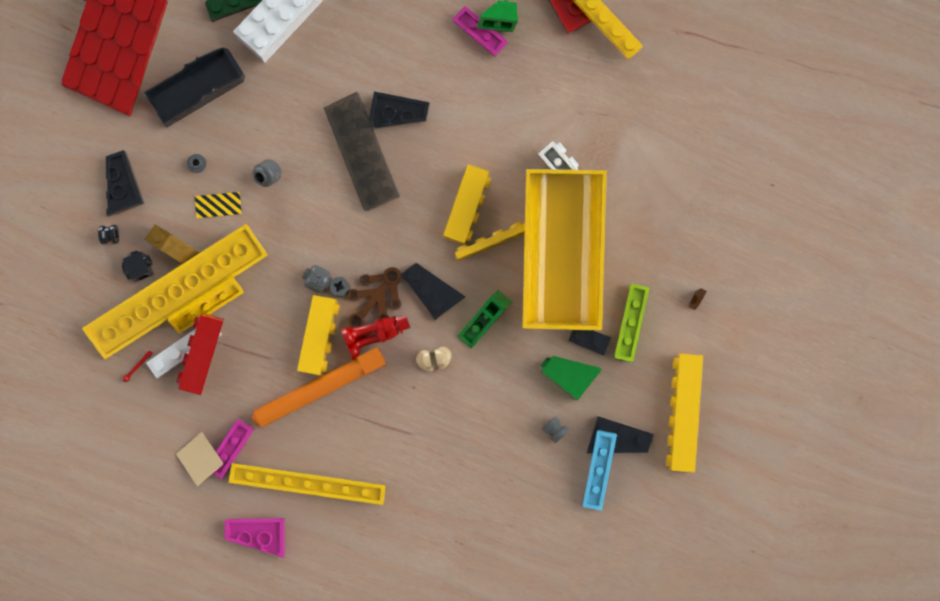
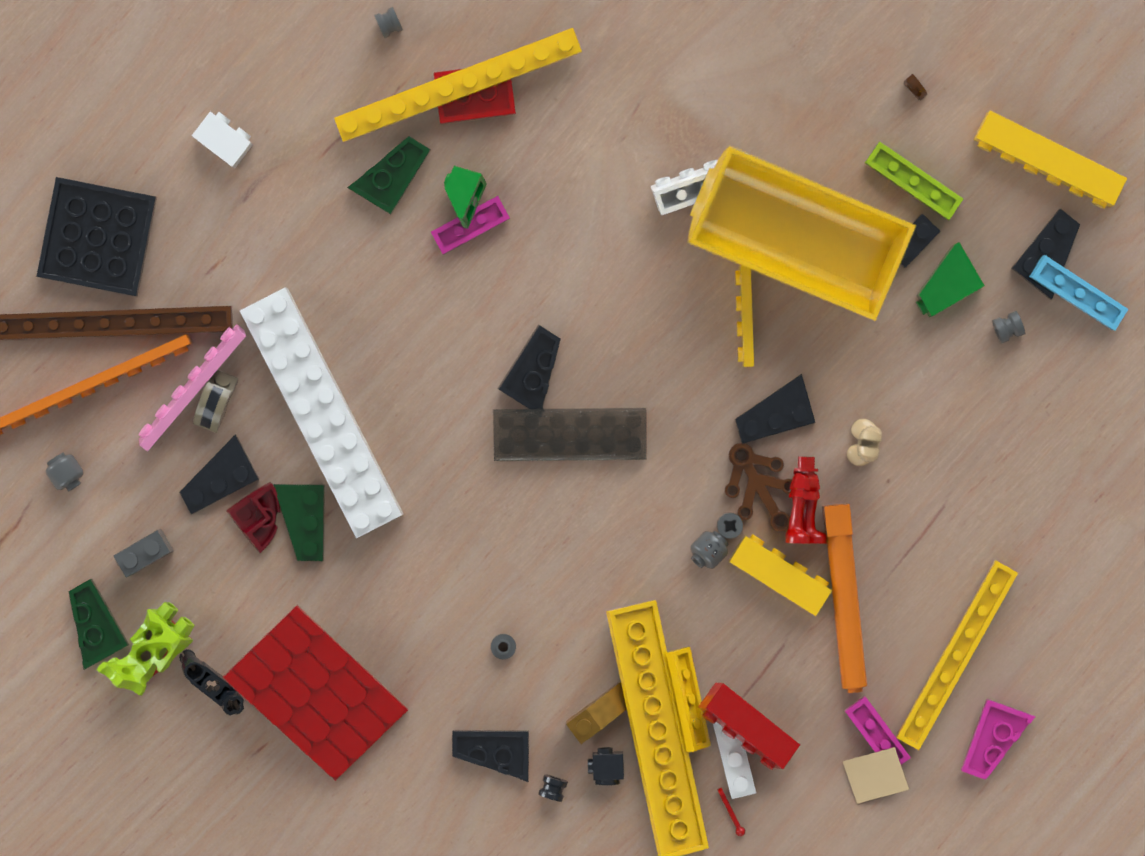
camera: 70 degrees left, 5 degrees up
black piece [144,47,245,127] -> none
sticker [195,192,242,218] -> none
dark grey head [253,159,282,187] -> none
yellow brick [443,164,491,245] -> none
green slope [457,290,512,349] -> none

